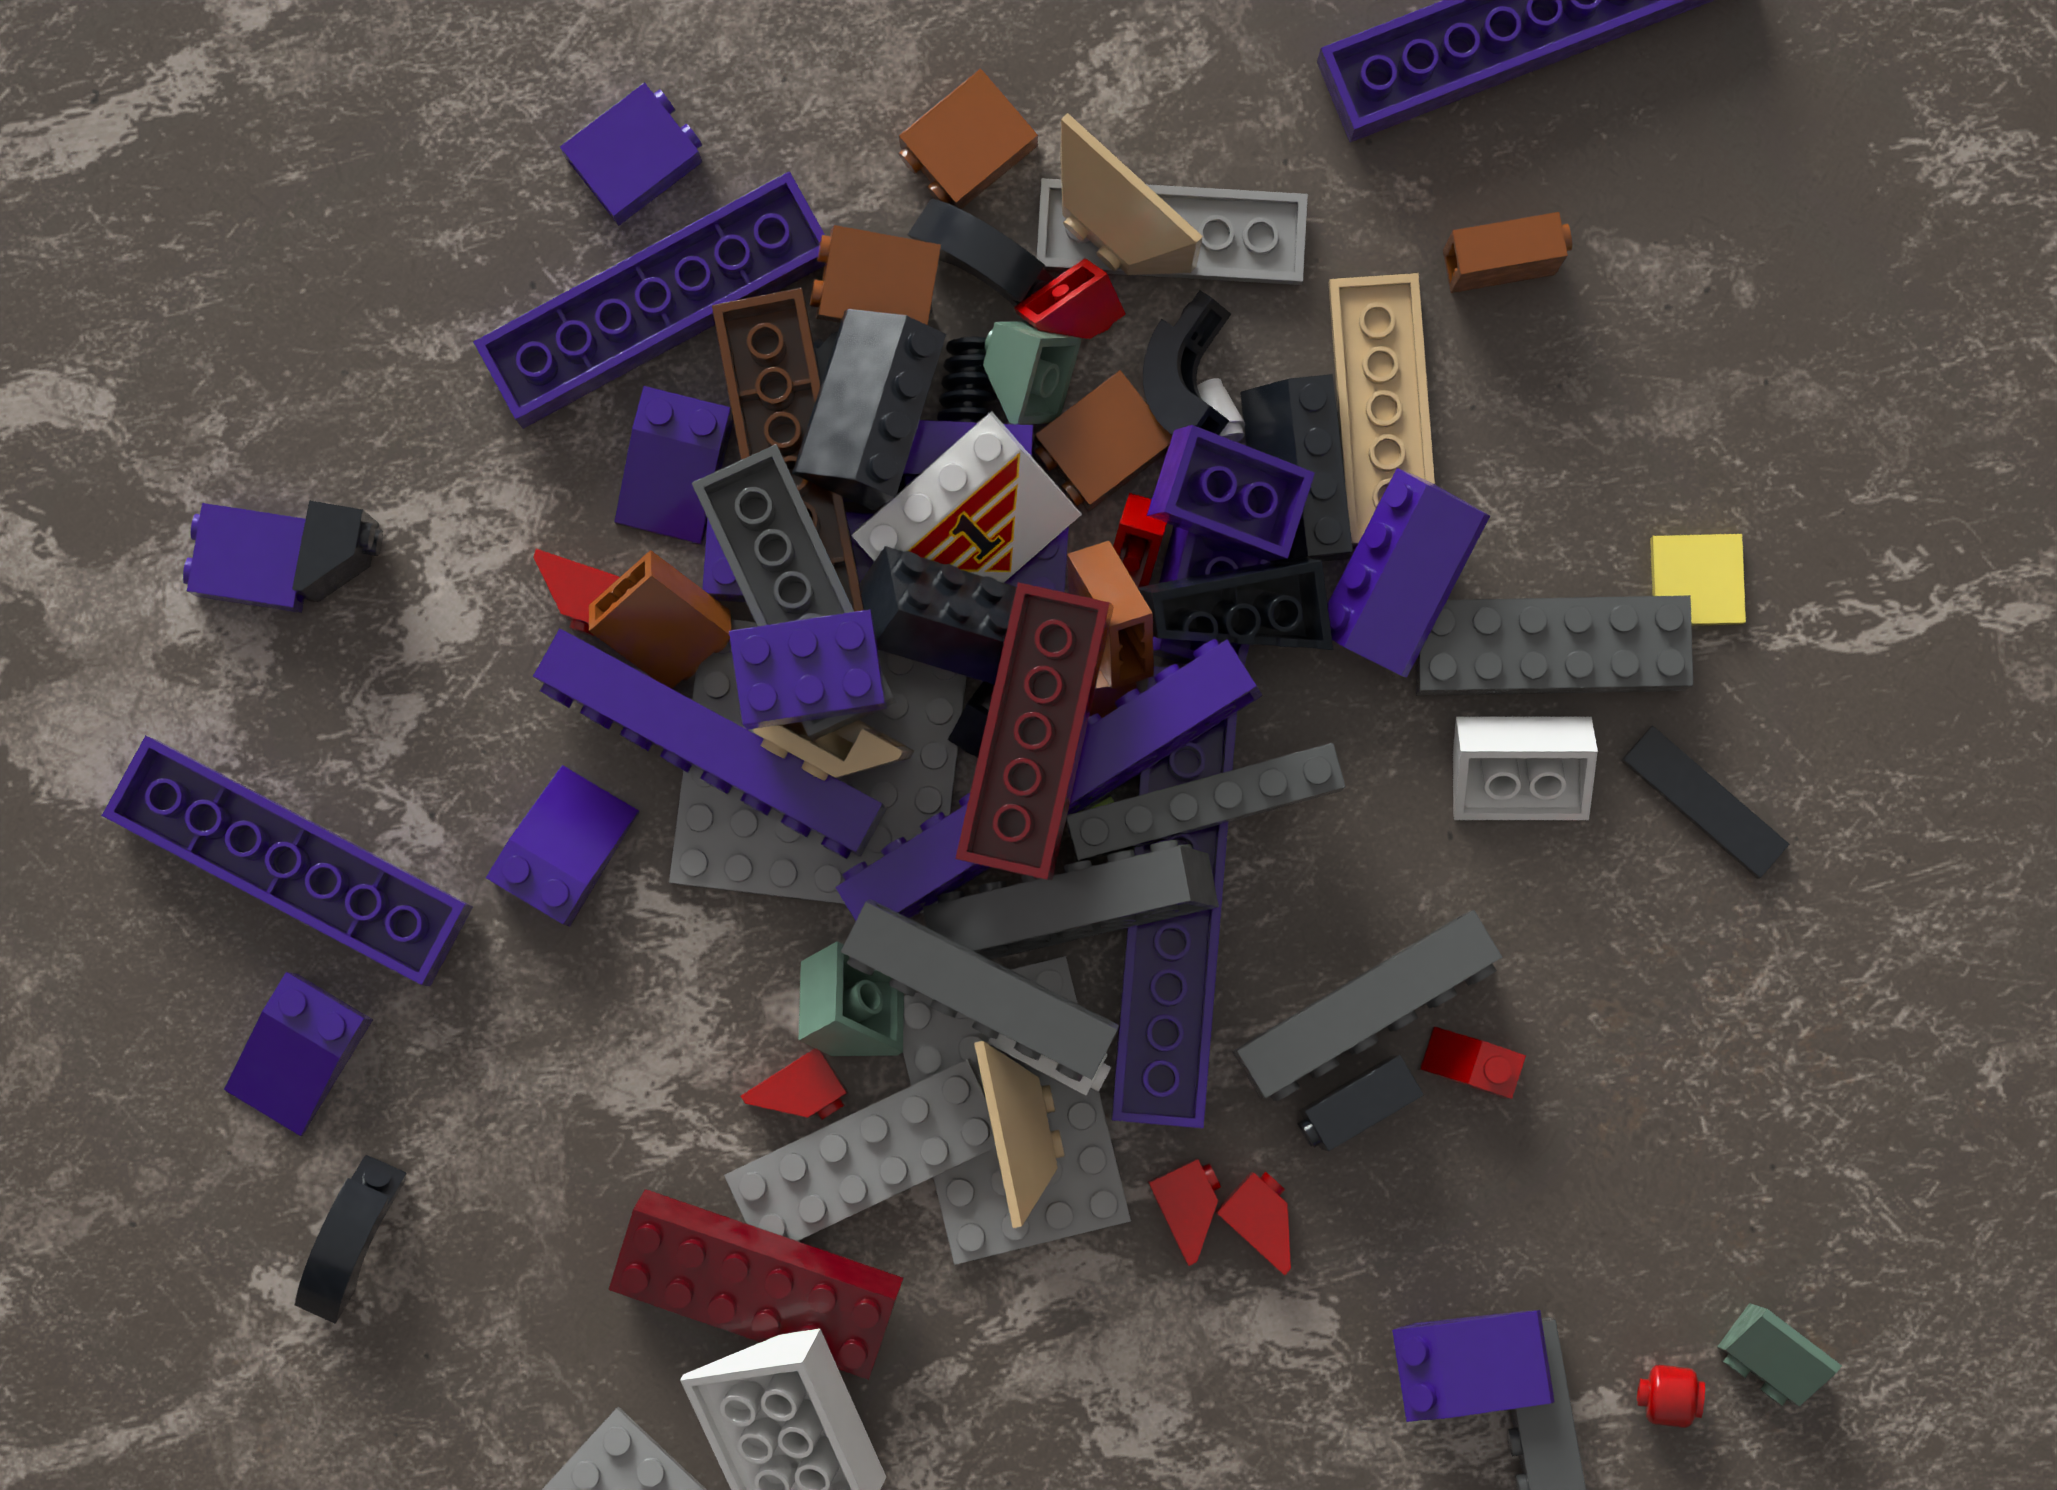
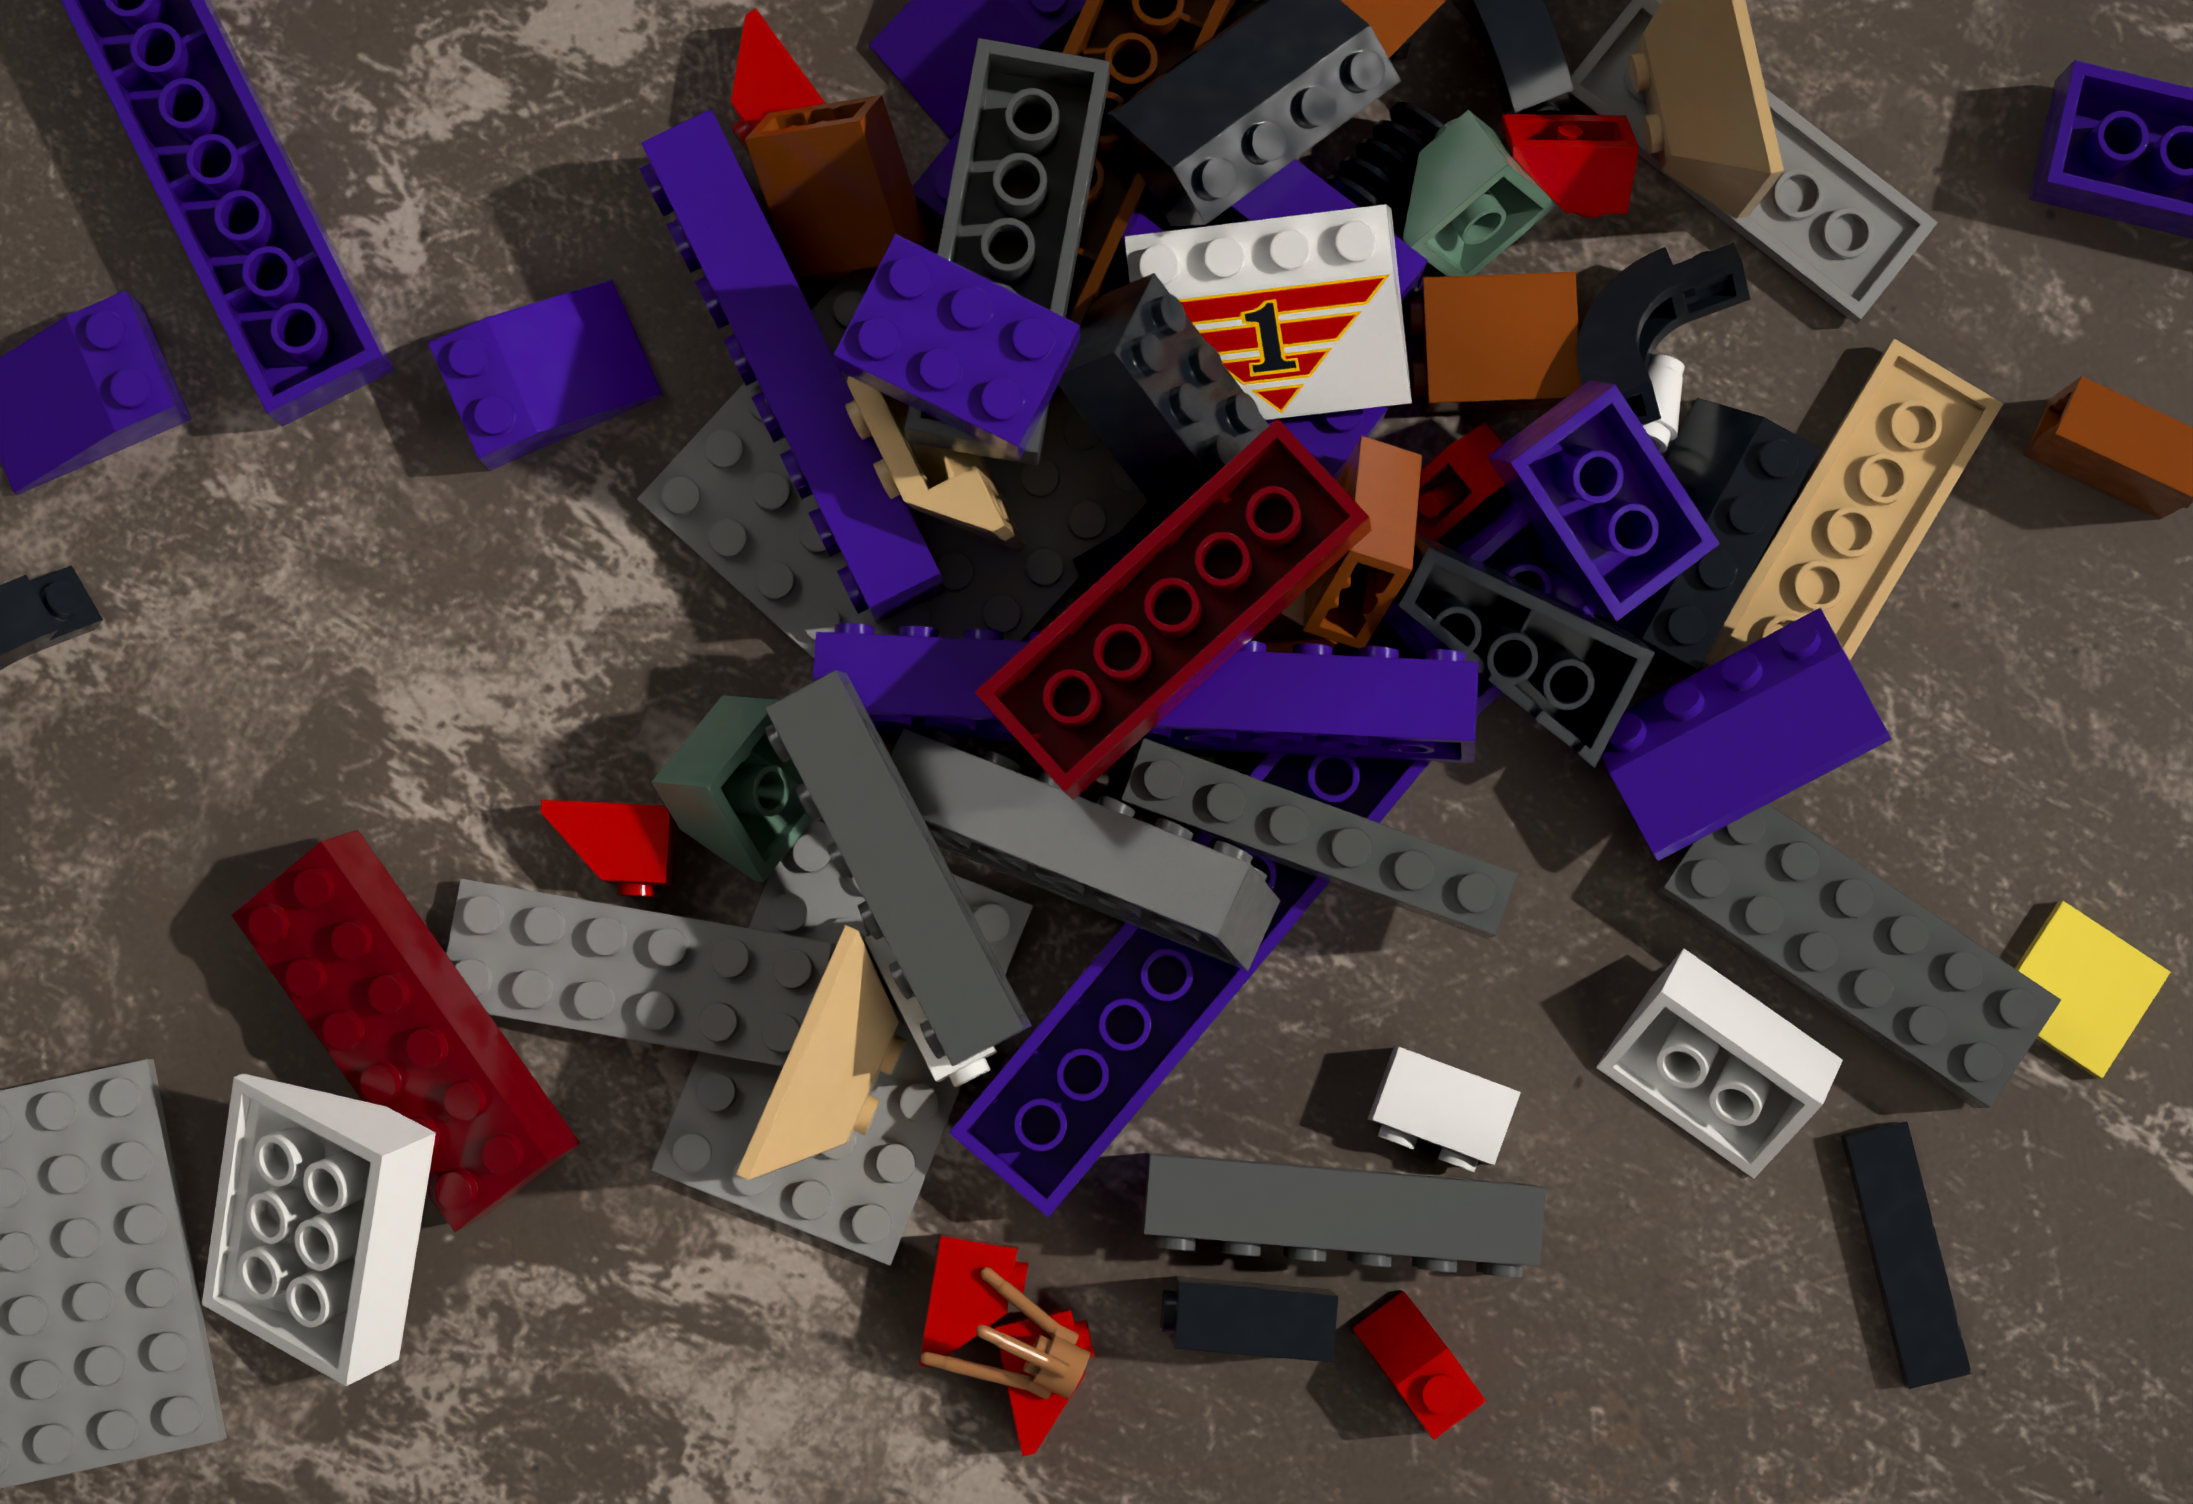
camera: 30 degrees right, 0 degrees up
none -> medium nougat plant [921,1267,1090,1400]
none -> white brick [1367,1047,1521,1172]

